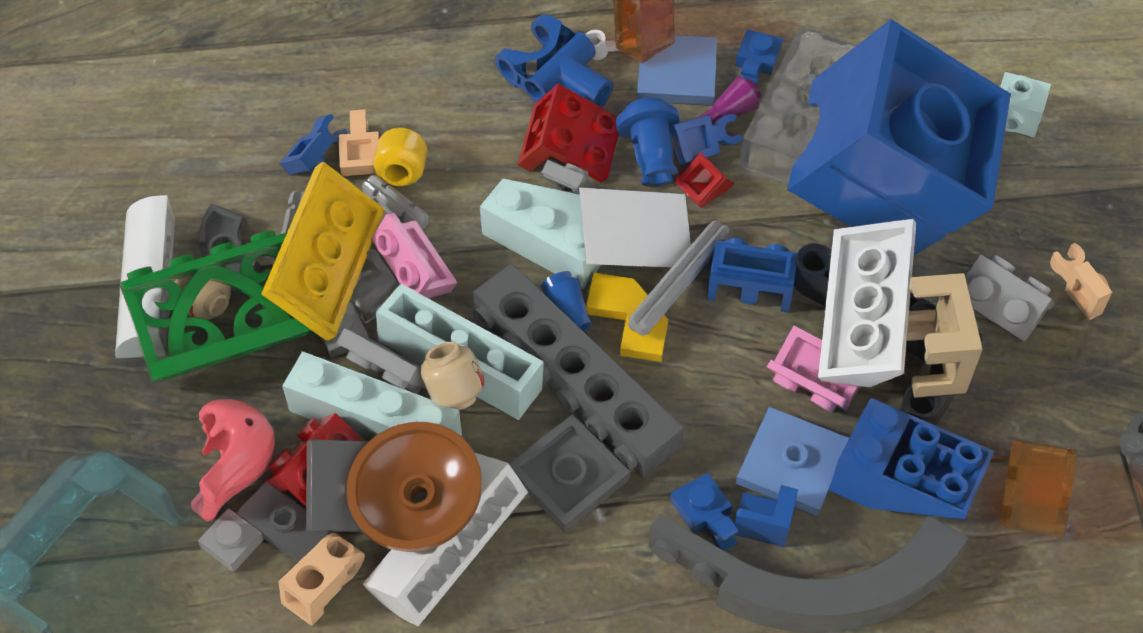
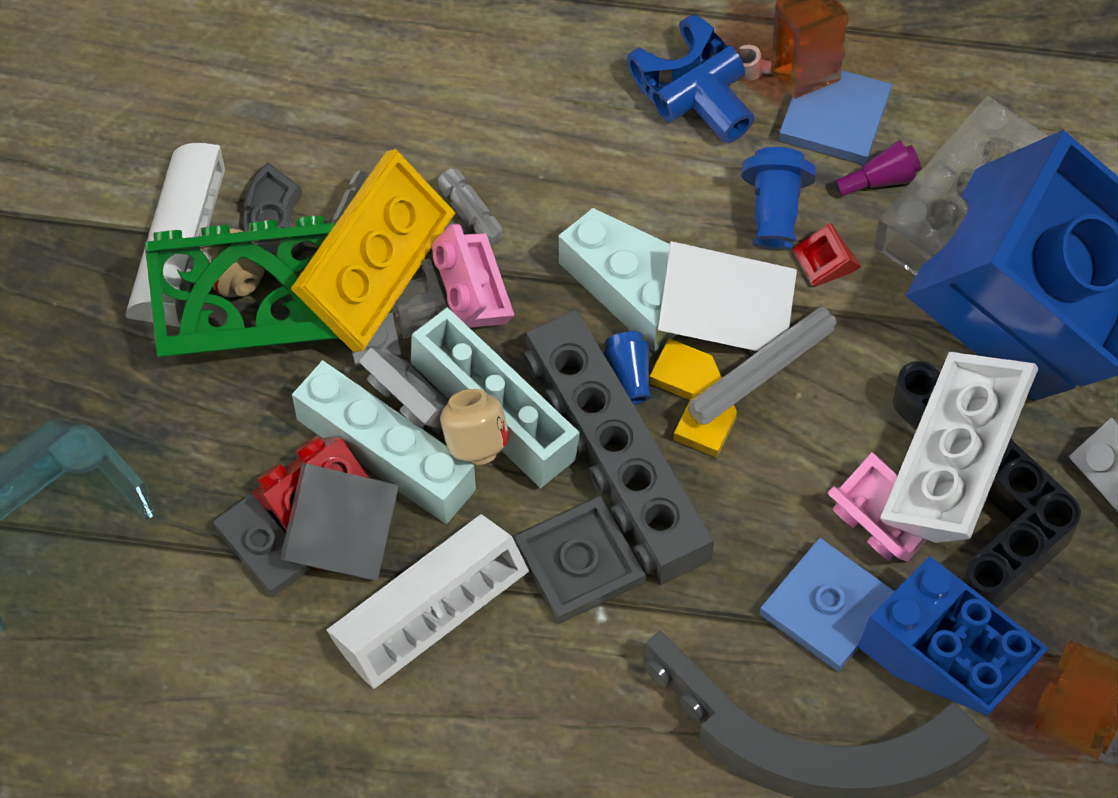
camera: 15 degrees right, 5 degrees up
coral piece [191,399,275,522] -> none
light grey plate [198,508,264,572] -> none
light nougat leg [278,533,365,626] -> none
blue plate [279,114,347,175] -> none
light nougat plate [339,109,380,176] -> none
dark orange dish [347,422,482,552] -> none
yellow head [373,128,428,187] -> none
red bracket [517,83,619,183] -> none
light grey plate [541,160,597,194] -> none
blue plate [669,114,743,165] -> none
blue plate [670,473,739,551] -> none
blue window [707,238,797,313] -> none
blue plate [735,29,783,85] -> none
blue panel [735,485,798,548] -> none
tan panel [906,273,983,397] -> none

